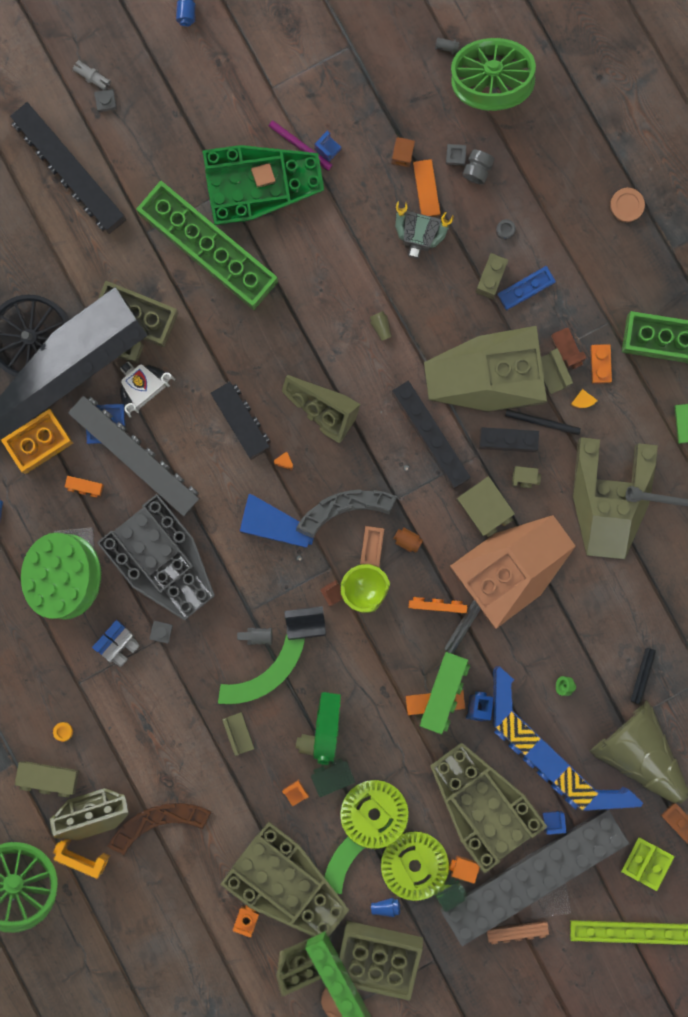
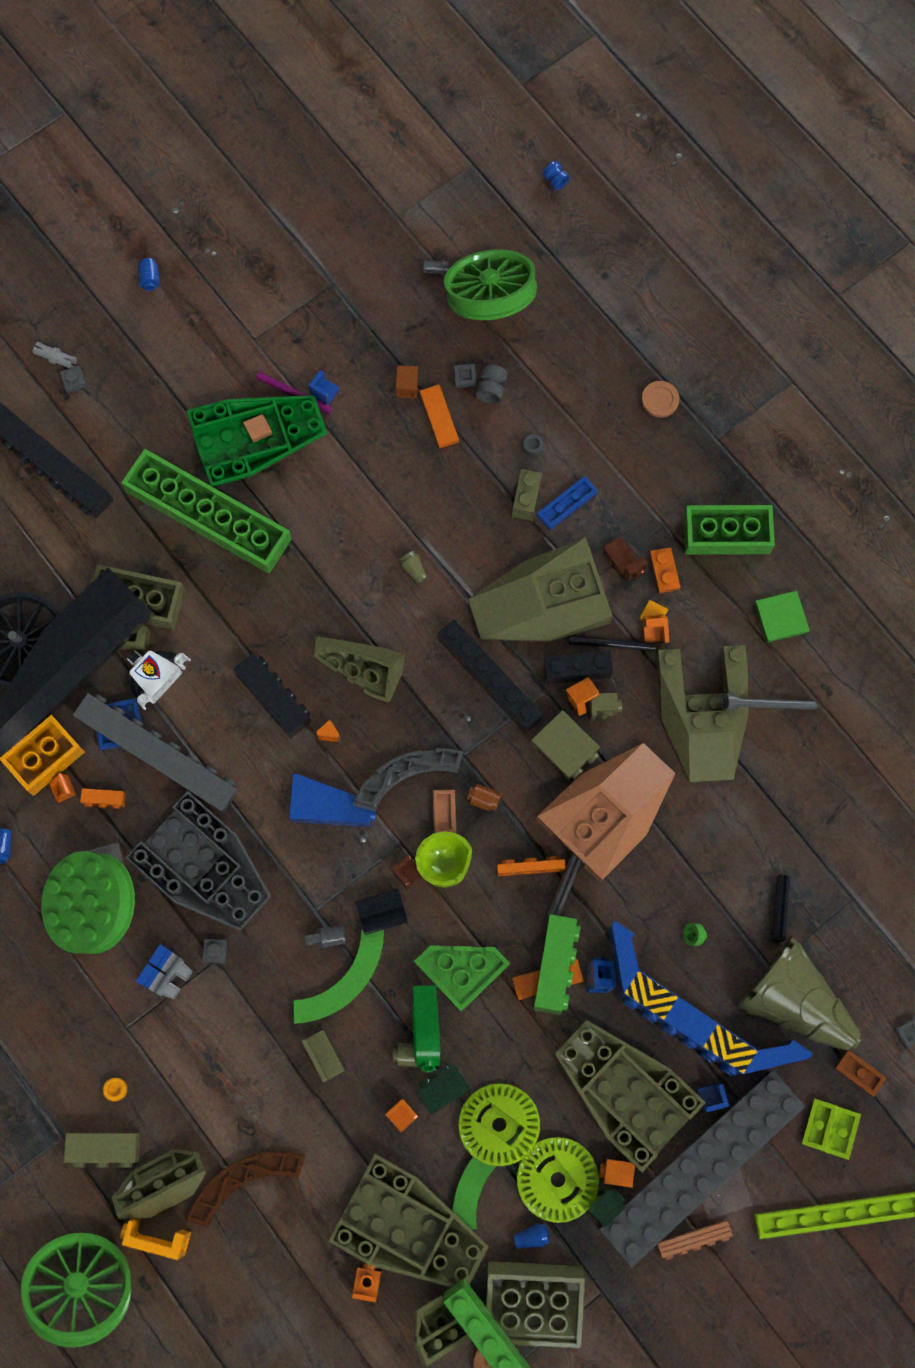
camera: 10 degrees left, 10 degrees down
torso [395,201,454,259] -> none
olive panel [541,348,573,394] -> none
none -> orange slope [49,773,76,803]
none -> bright green plate [414,945,510,1012]
none -> orange panel [566,677,599,716]
none -> orange panel [642,614,669,643]

